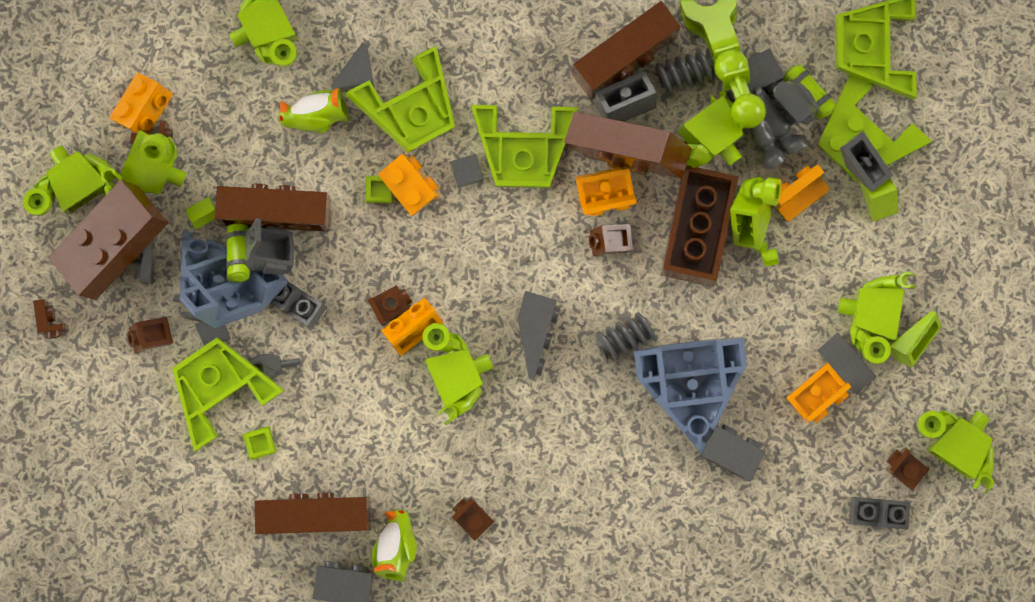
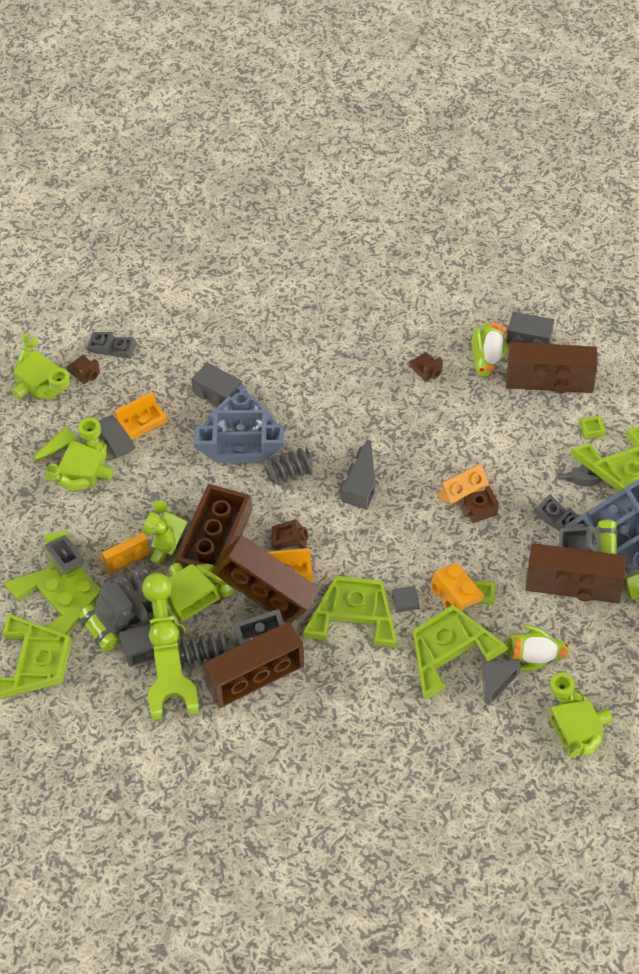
camera: 170 degrees left, 30 degrees down
lime torso [423,323,494,425] -> none

